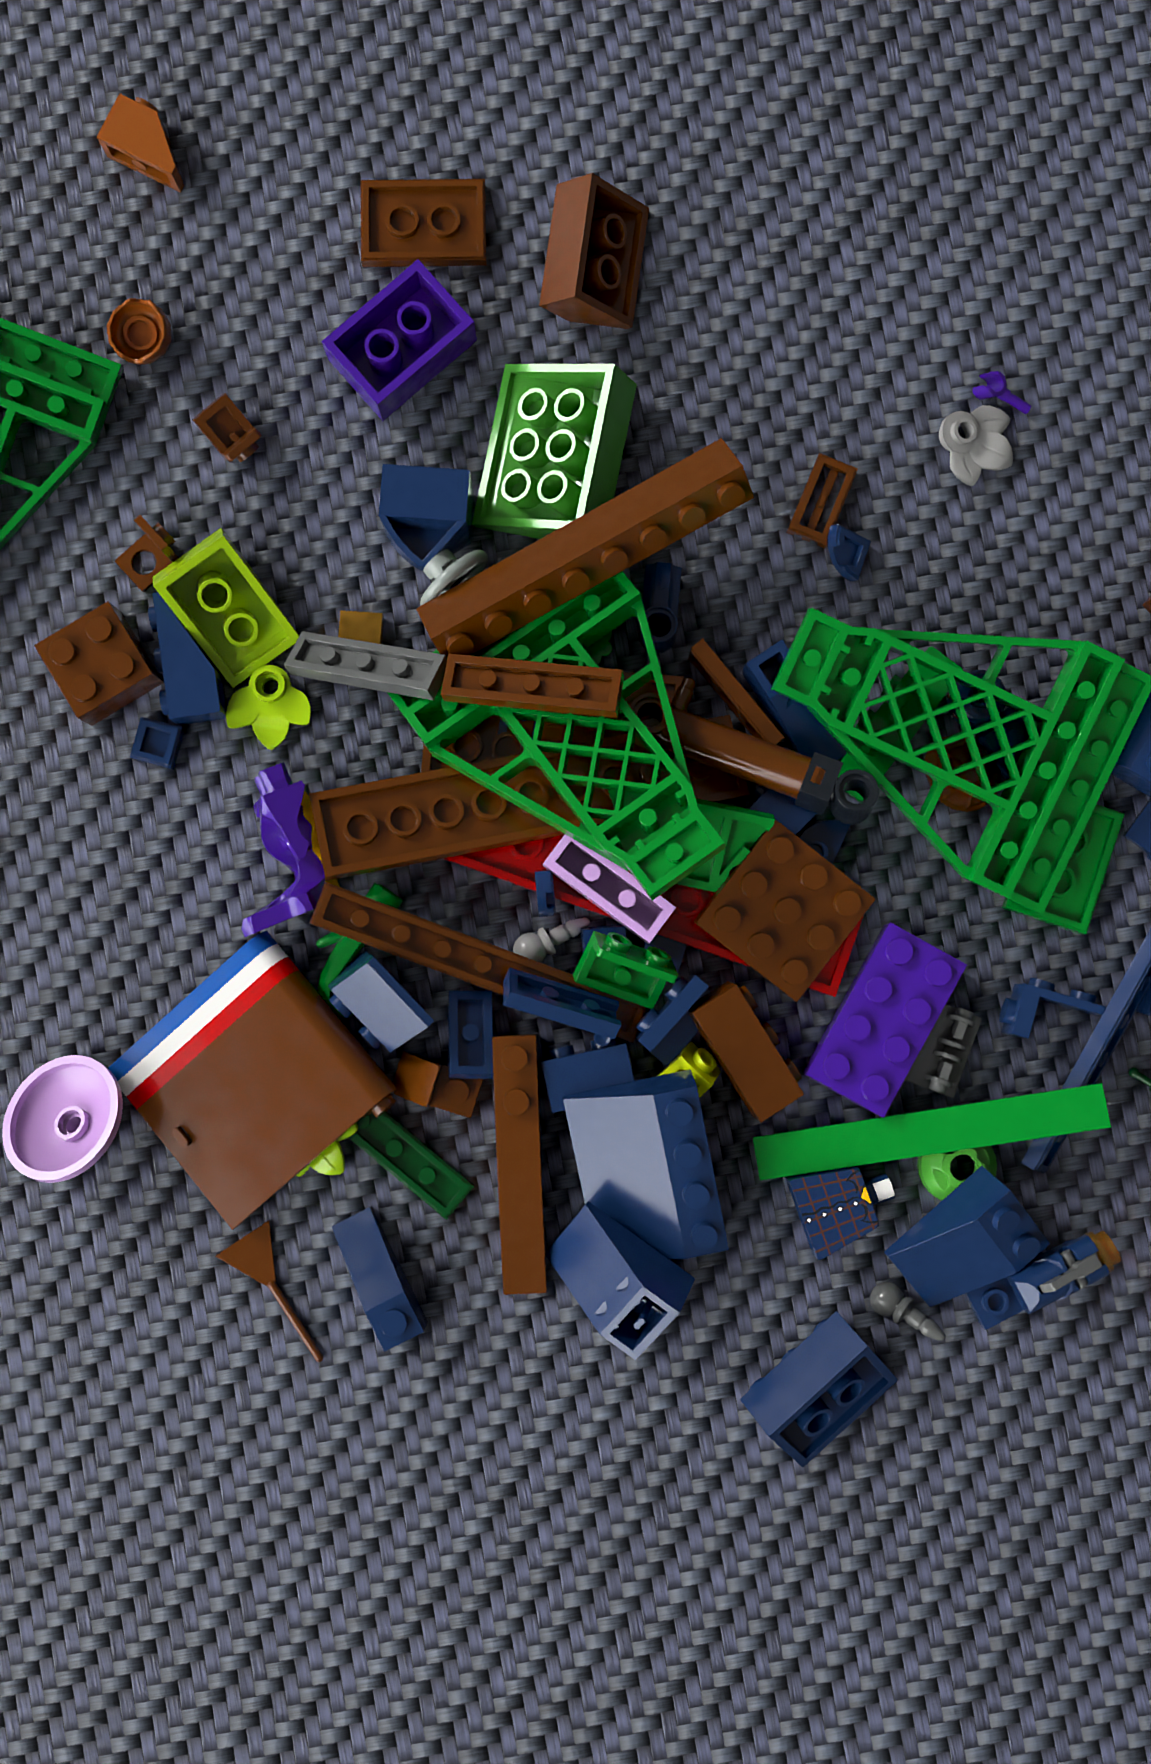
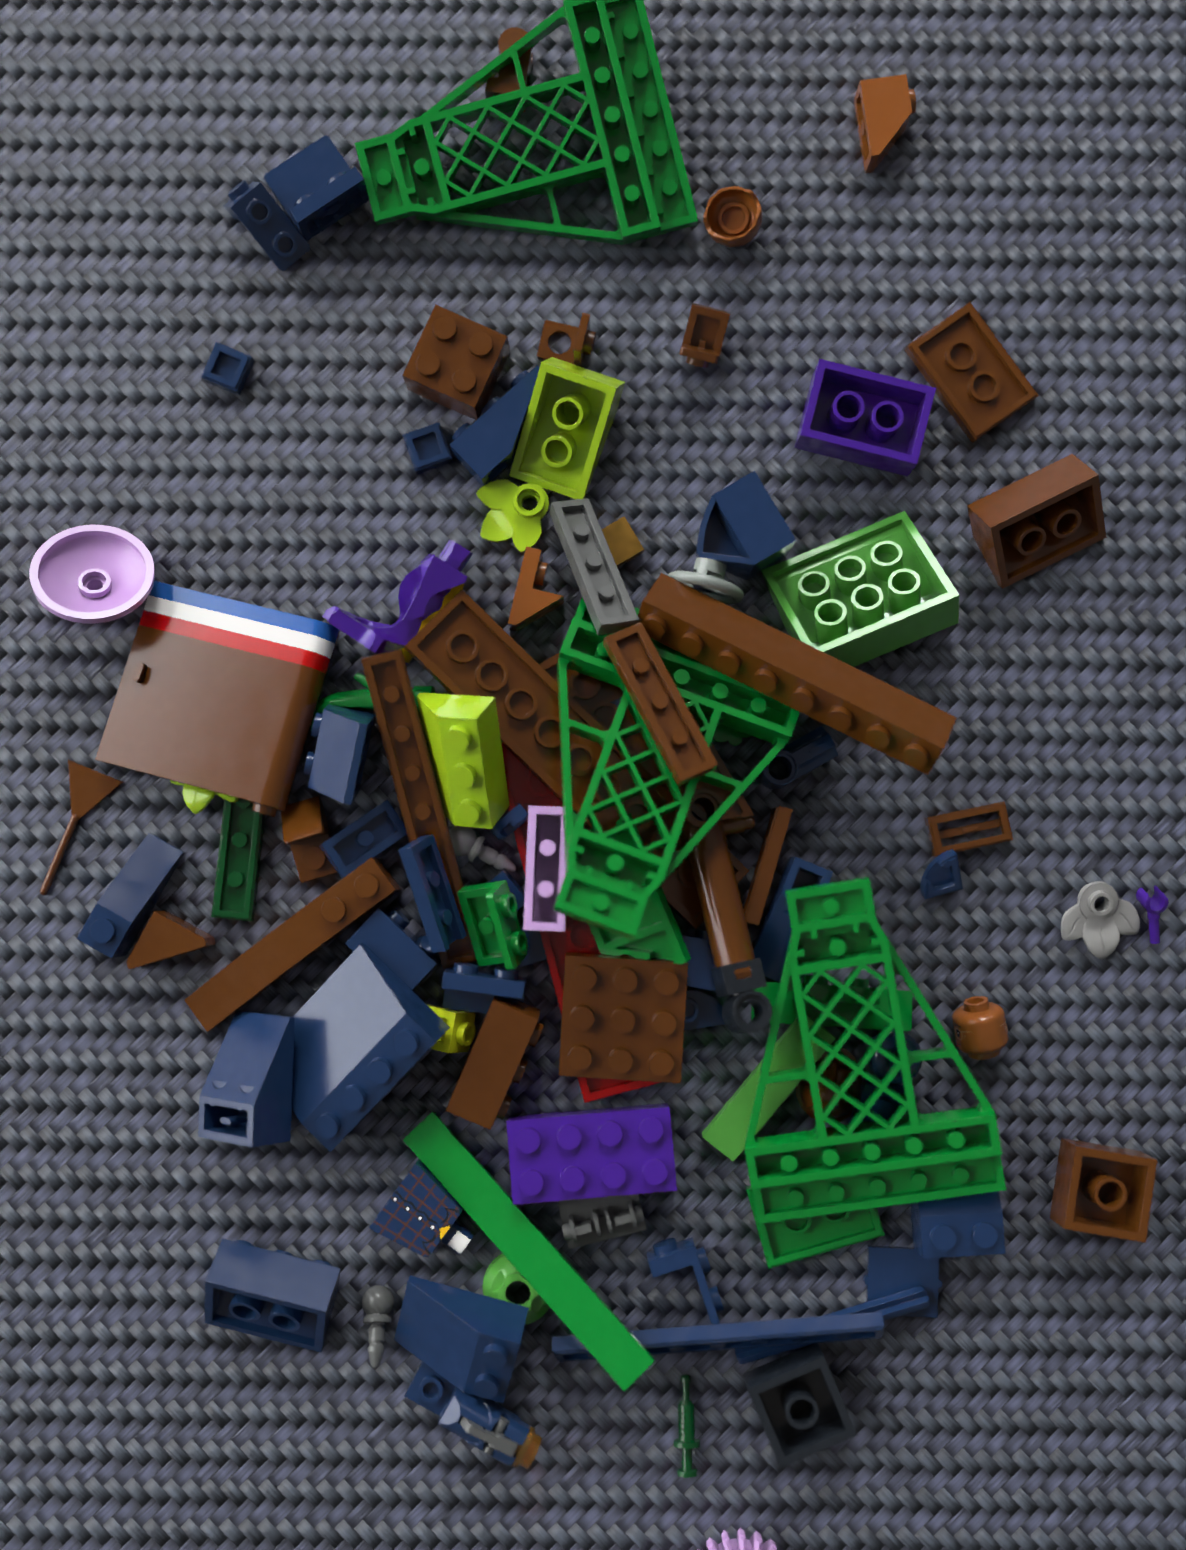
camera: 60 degrees right, 0 degrees up
none -> reddish brown slope [126,910,216,970]
none -> lime slope [417,693,510,829]
none -> dark orange slope [508,547,564,631]
none -> bright green tile [702,1013,836,1162]
none -> dark orange head [952,996,1009,1060]

